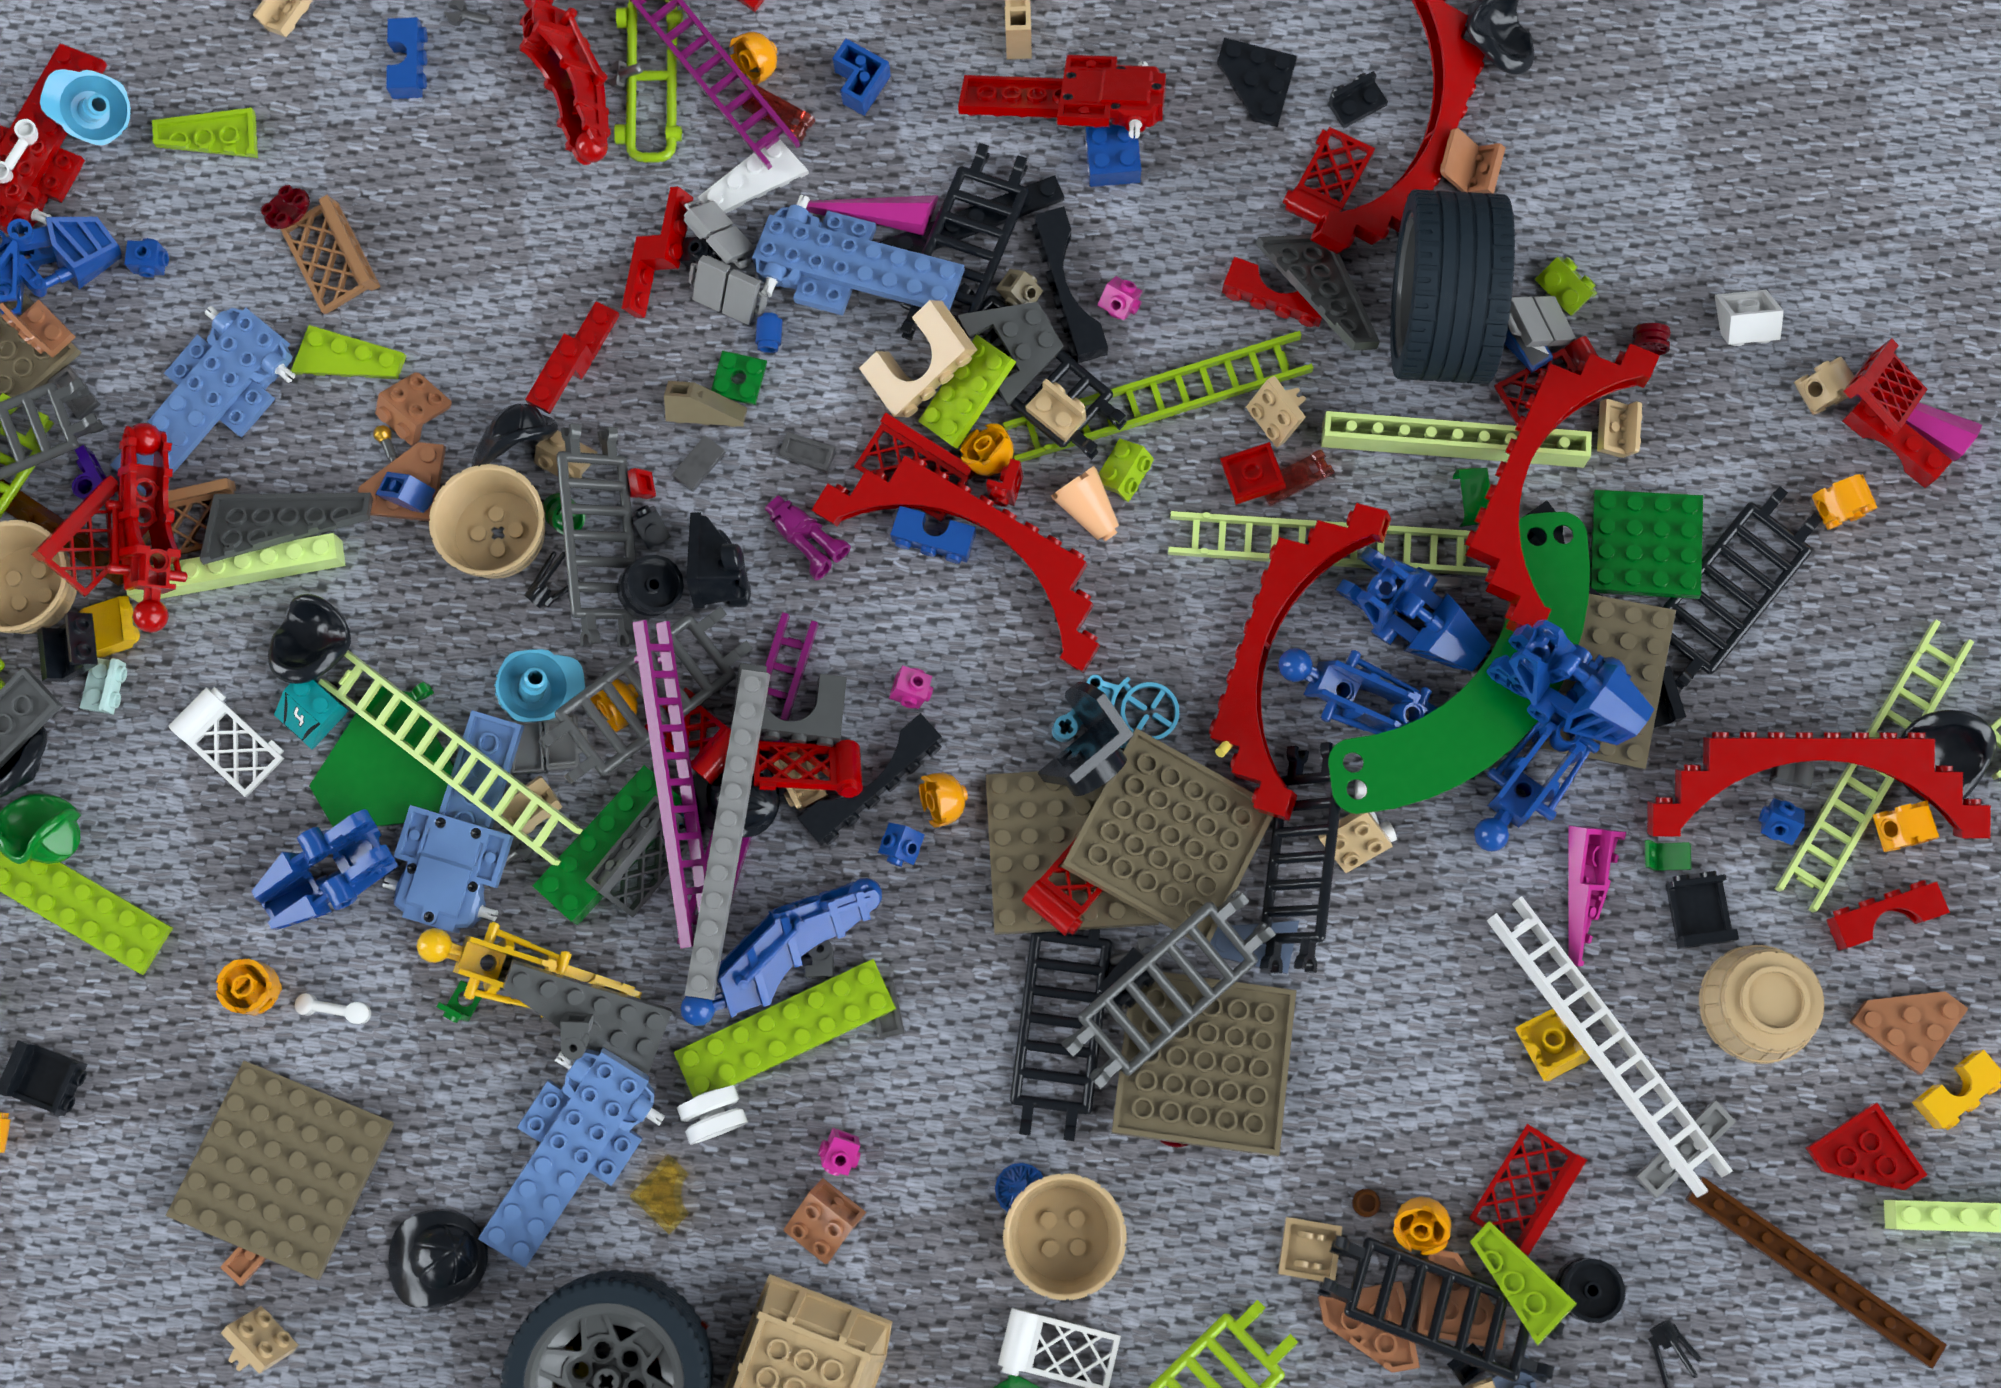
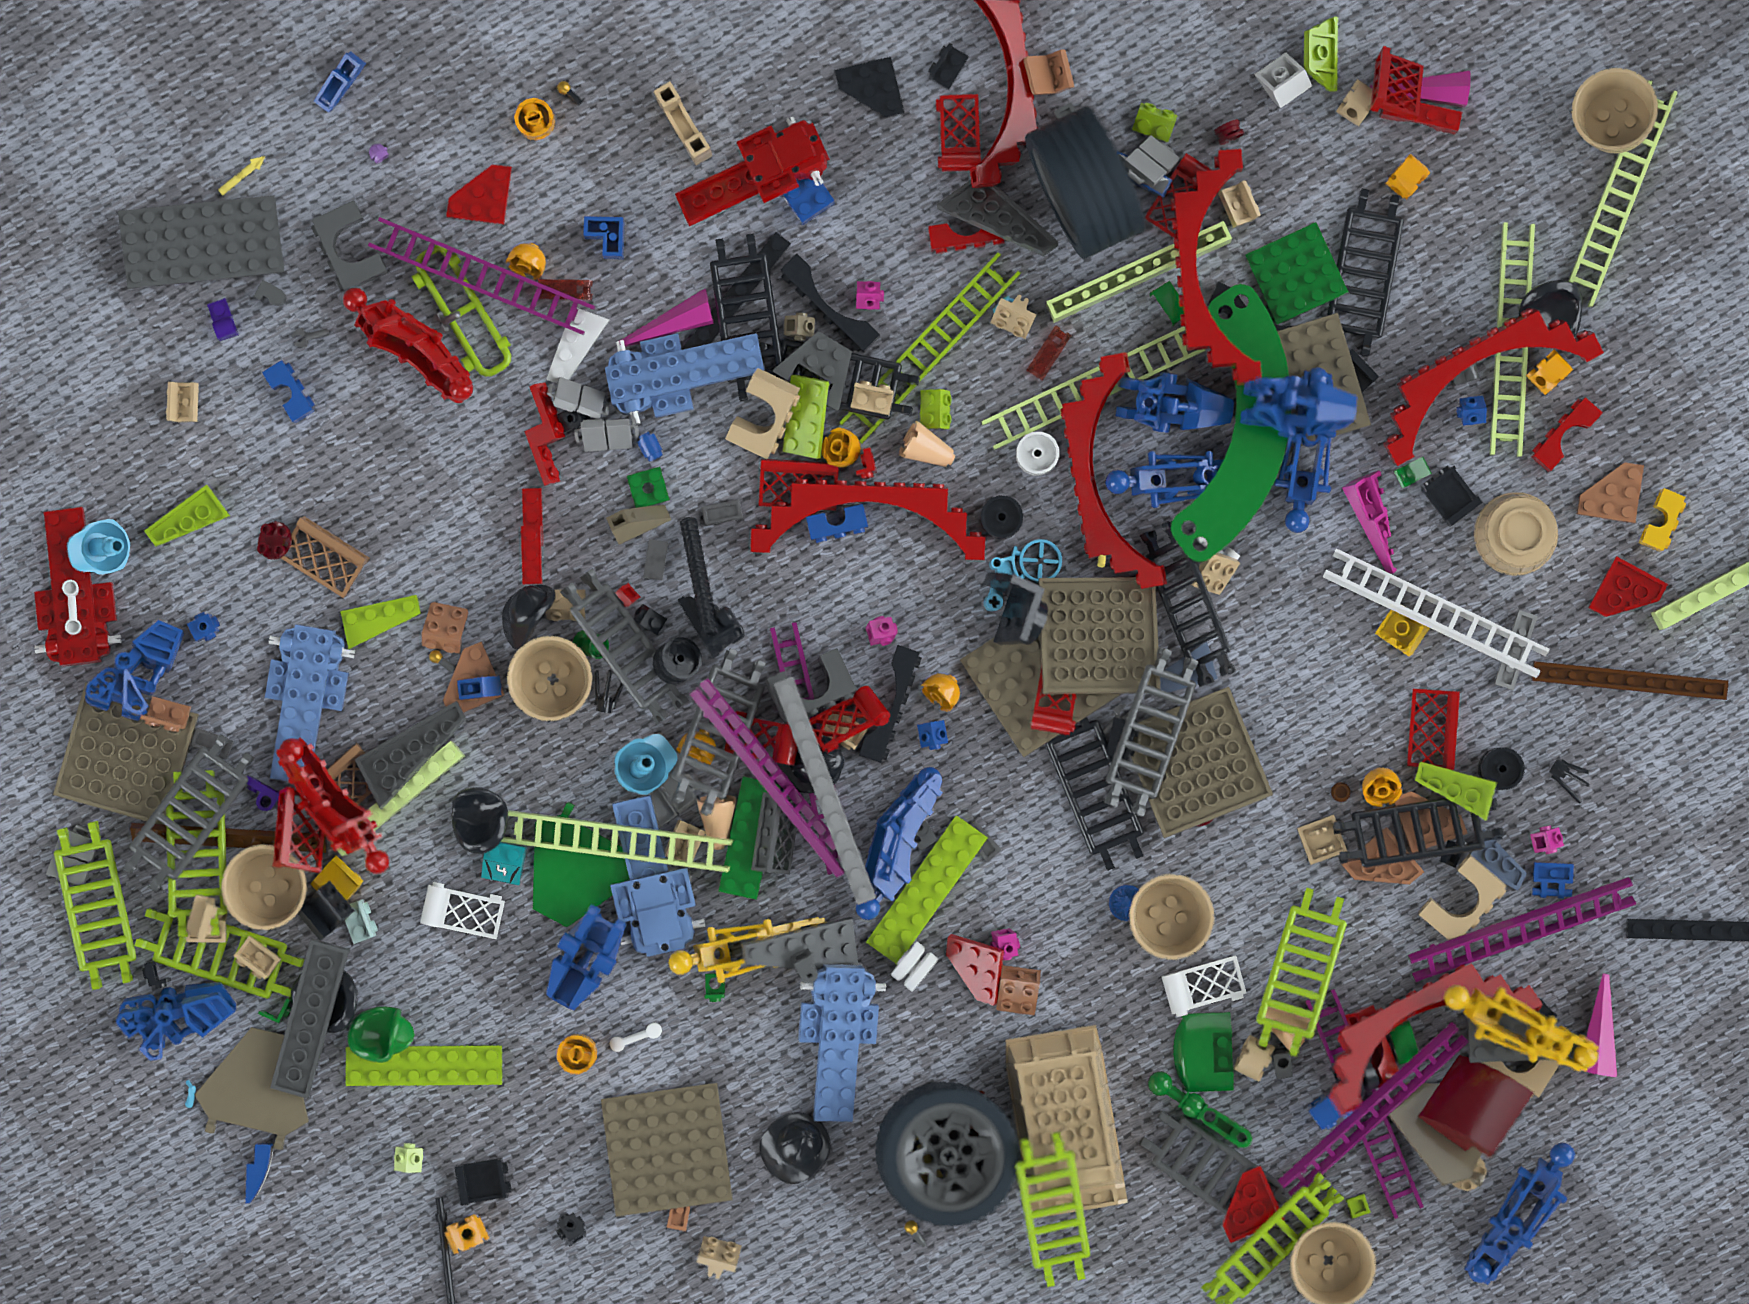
camera: 30 degrees left, 10 degrees up
clear yellow tile [630,1154,690,1234] -> none
magenta piece [765,495,851,580] -> none
red tile [1220,442,1286,505] -> none
none -> black brick [556,1212,586,1247]
none -> black piece [680,517,719,638]
none -> light nougat cone [697,795,736,850]
none -> plate [946,934,1004,1005]
none -> black wheel [980,495,1023,540]
none -> white wheel [1016,432,1059,476]
none -> lime wing [1304,17,1338,92]

